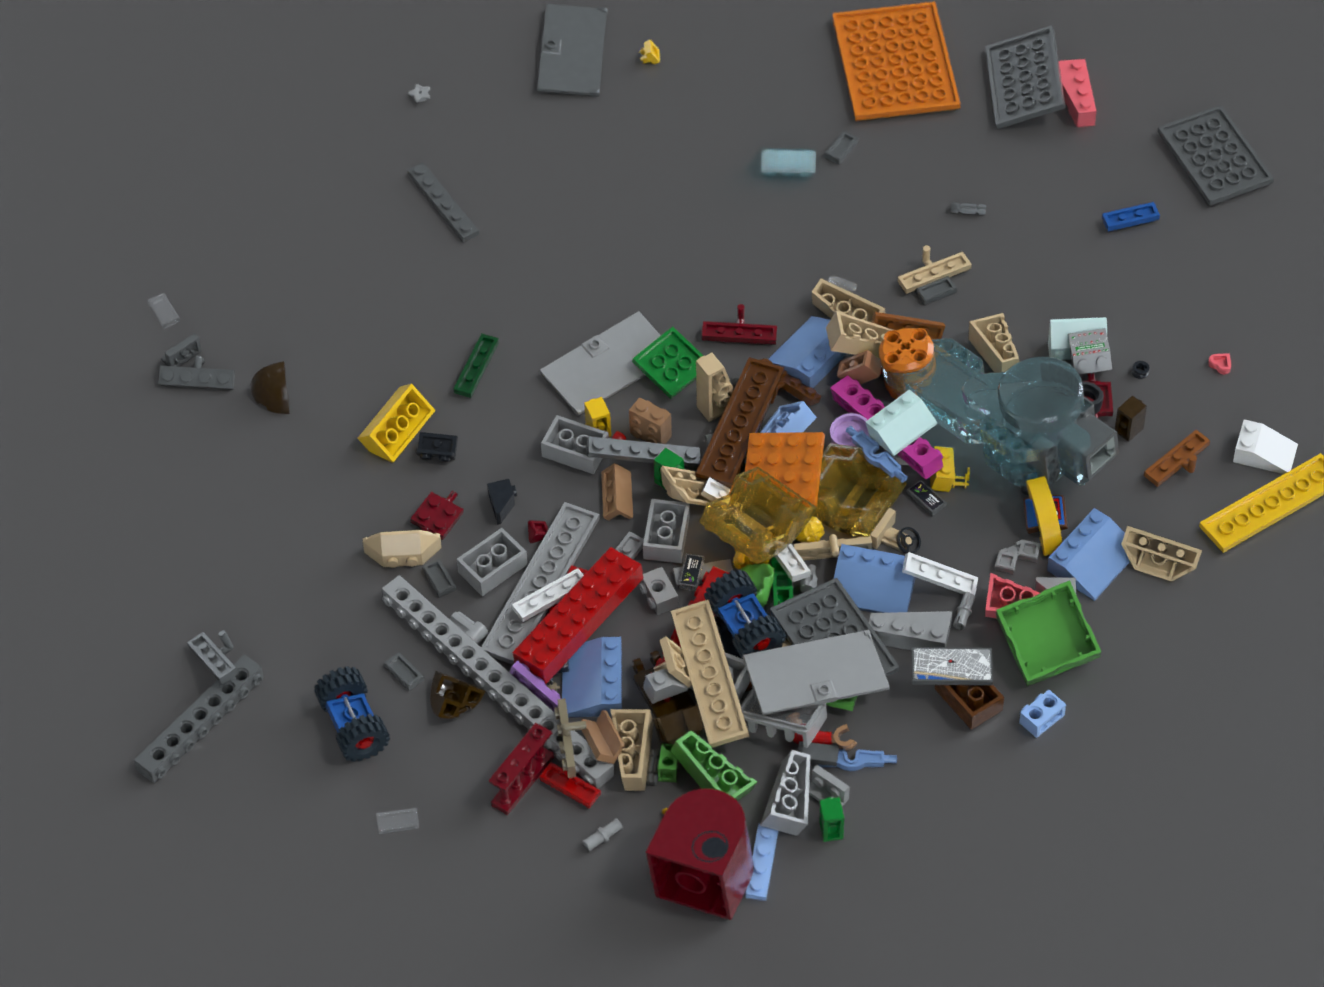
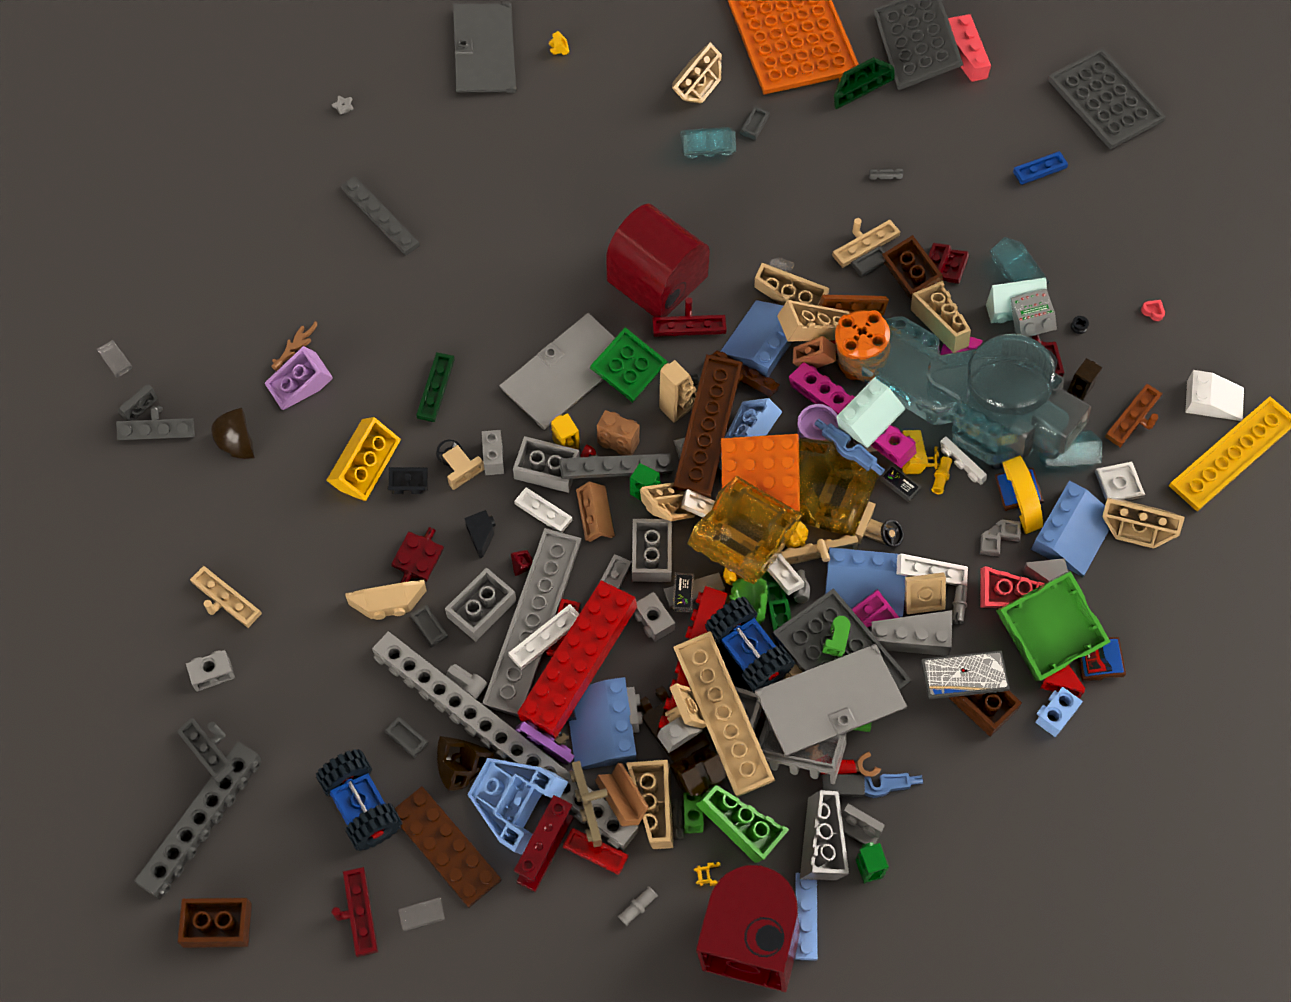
camera: 10 degrees left, 10 degrees up
none -> reddish brown brick [178,898,252,948]
none -> light grey brick [186,650,235,692]
none -> tan plate [190,566,262,628]
none -> lavender slope [265,346,333,410]
none -> medium nougat piece [272,321,318,371]
none -> dark red plate [332,867,378,957]
none -> reddish brown plate [394,786,501,908]
none -> tan piece [436,439,484,490]
none -> light blue wedge [467,758,568,854]
none -> light grey brick [482,430,504,475]
none -> white plate [514,487,572,533]
none -> dark red brick [606,204,710,317]
none -> light grey plate [627,687,643,733]
none -> tan wedge [672,43,722,103]
none -> bright green leg [822,616,850,658]
none -> dark green wedge [834,57,895,109]
none -> dark pink wing [851,589,899,628]
none -> reddish brown brick [882,235,944,301]
none -> tan tile [905,572,946,615]
none -> dark red slope [928,243,969,284]
none -> yellow pin [931,456,952,494]
none -> white plate [940,436,987,485]
none -> clear light blue slope [989,237,1050,284]
none -> clear light blue slope [1036,430,1102,469]
none -> red slope [1040,665,1085,699]
none -> slope [1078,637,1126,681]
none -> white tile [1095,462,1145,501]

